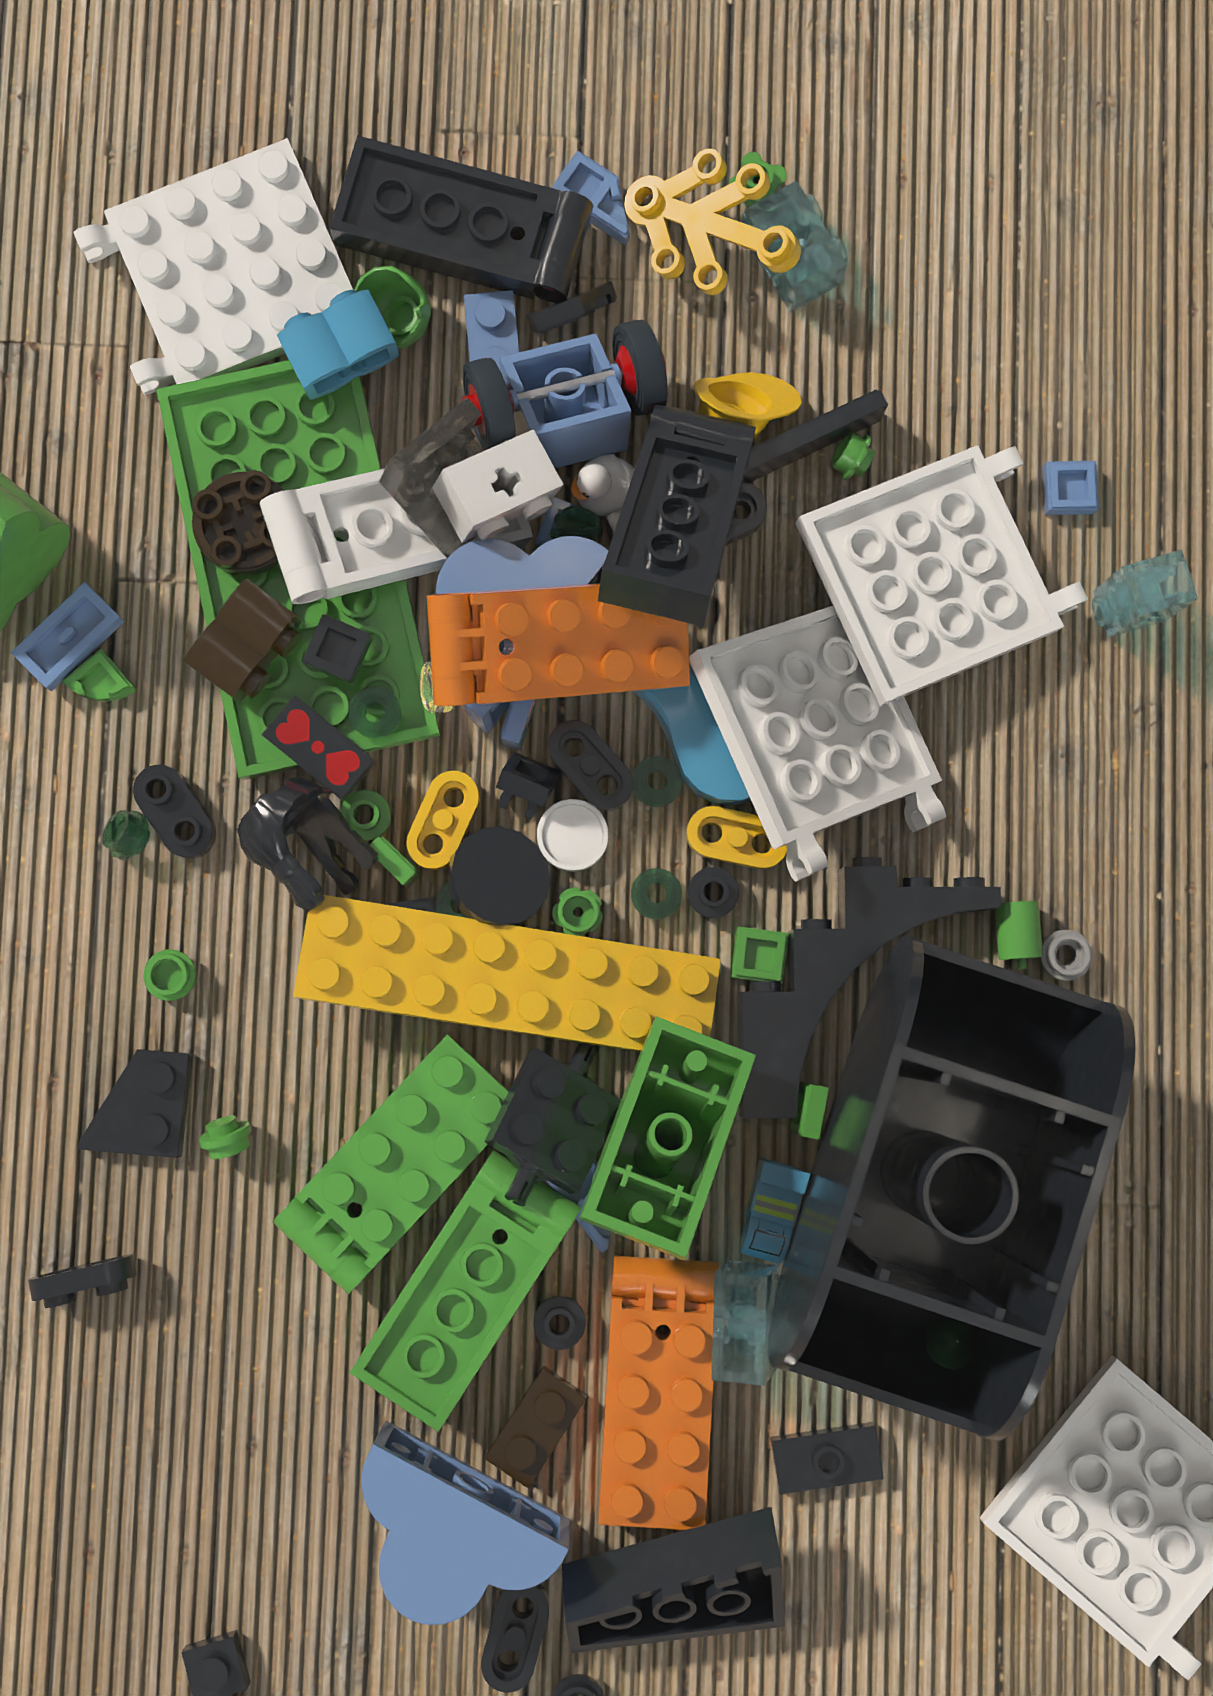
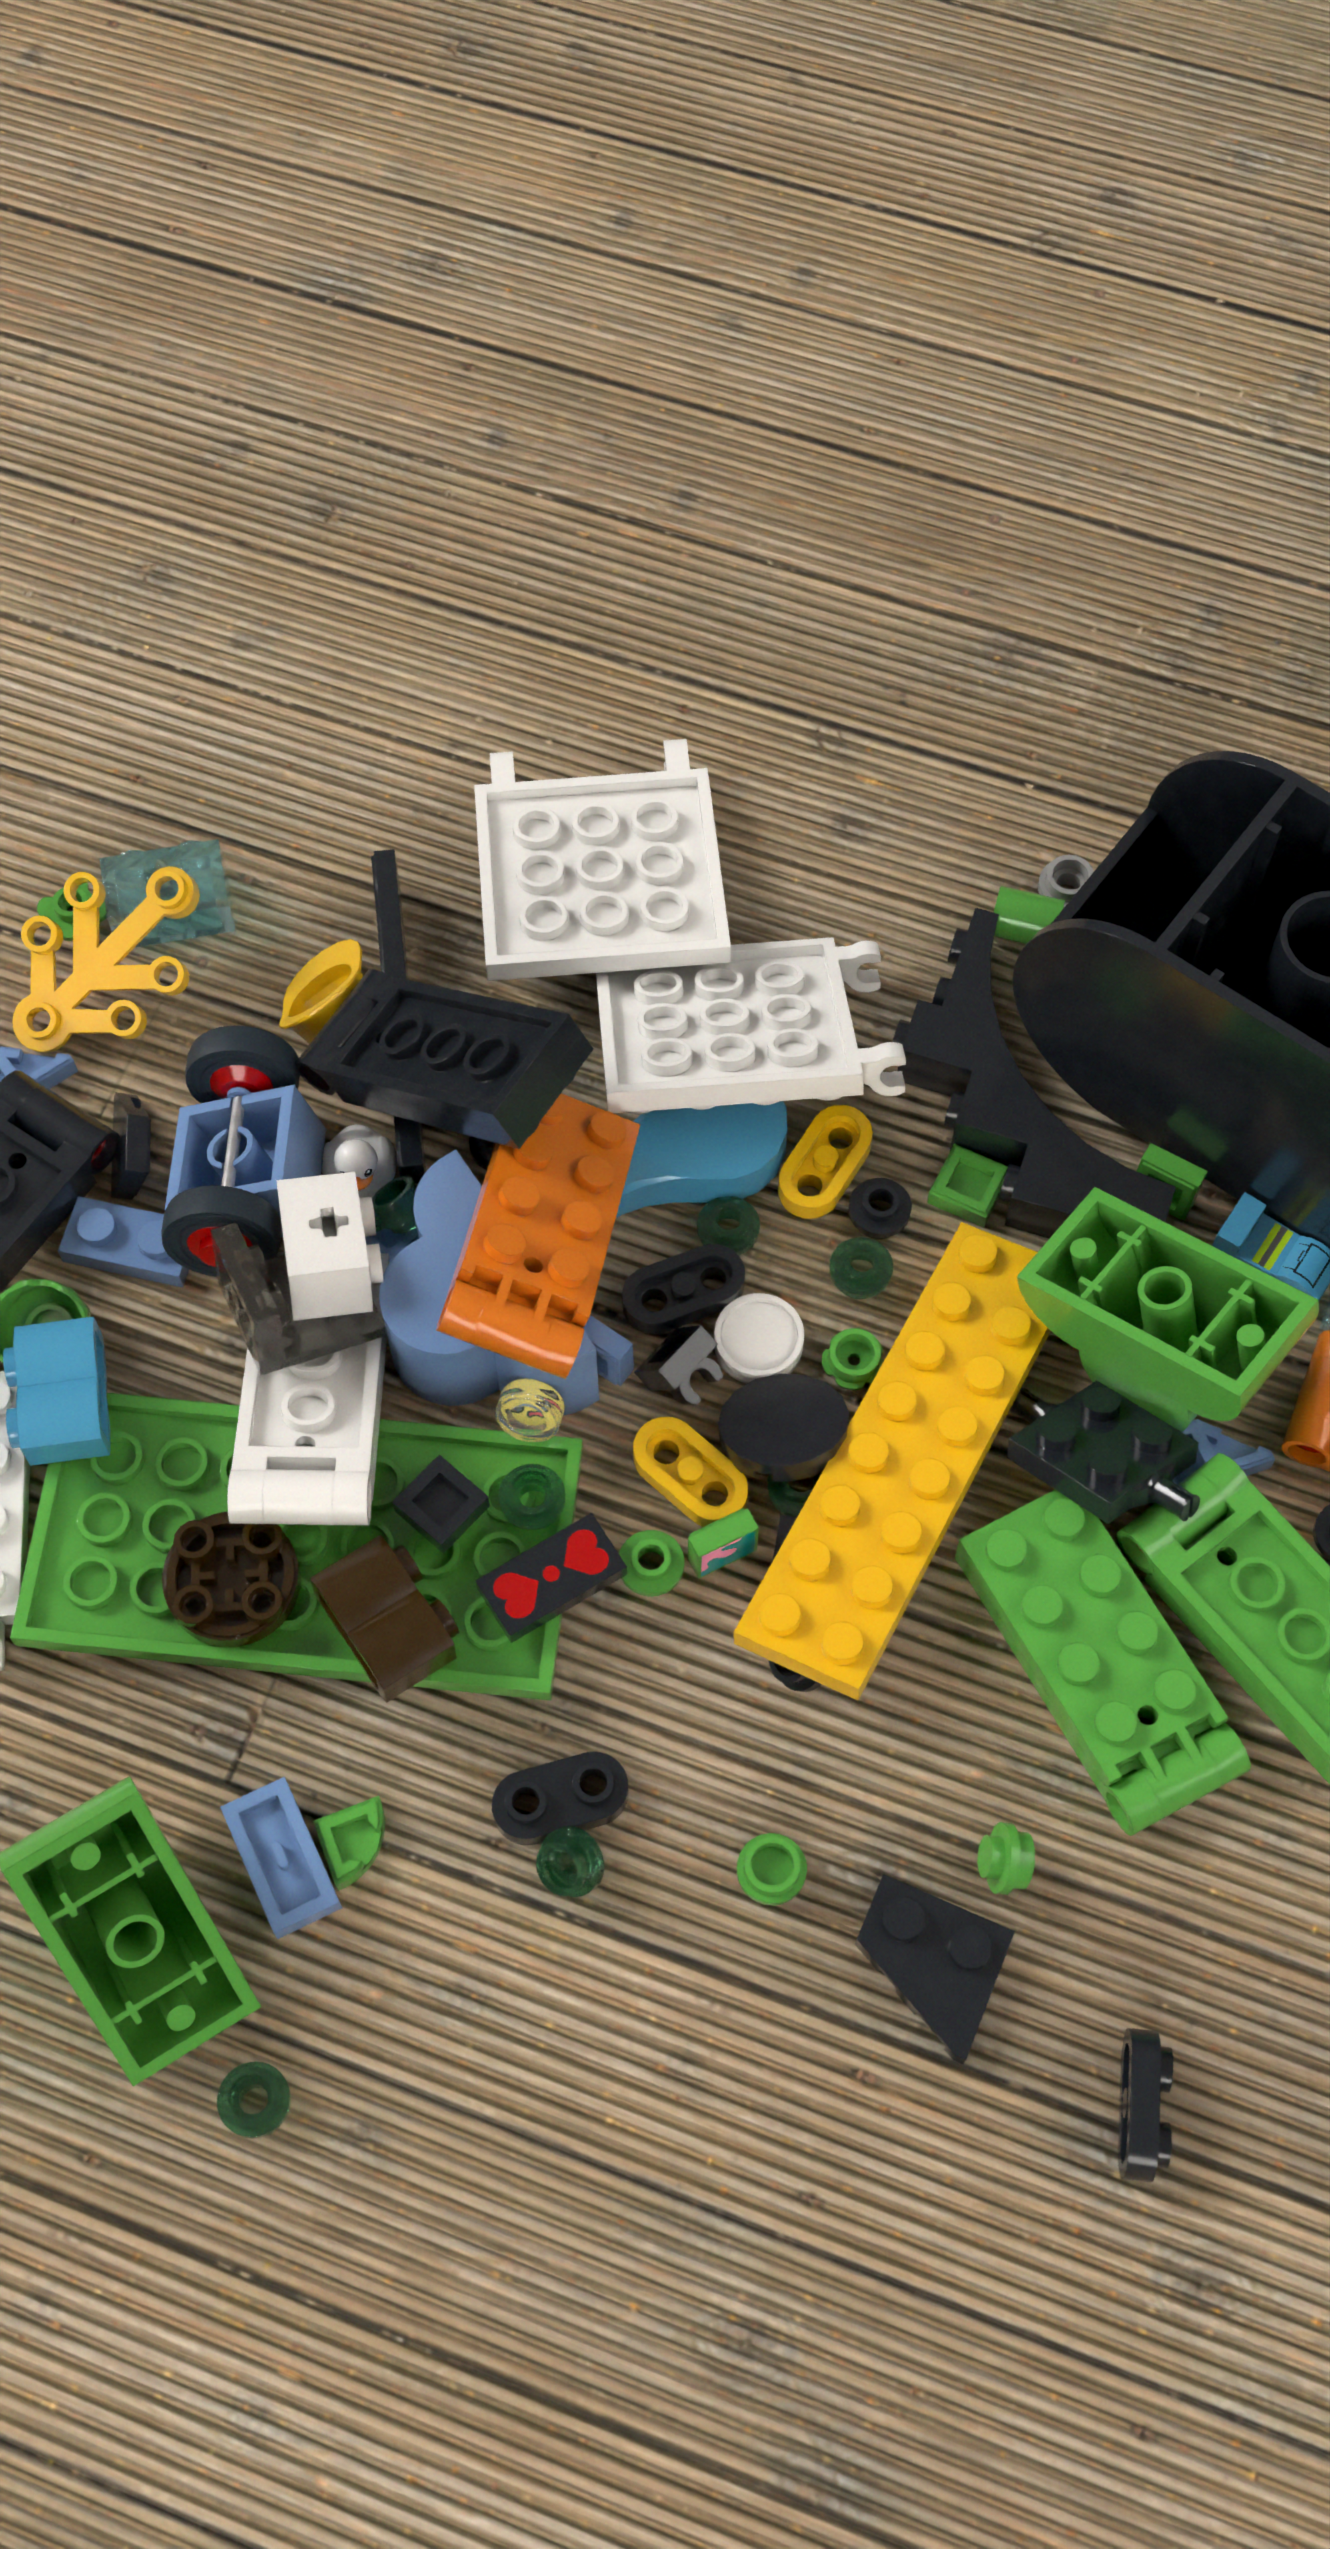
camera: 65 degrees left, 20 degrees down
black piece [237,778,378,912] -> none
bright green plate [830,431,875,480] -> none
medium blue tile [1042,461,1099,515] -> none
clear light blue brick [1092,549,1198,638] -> none

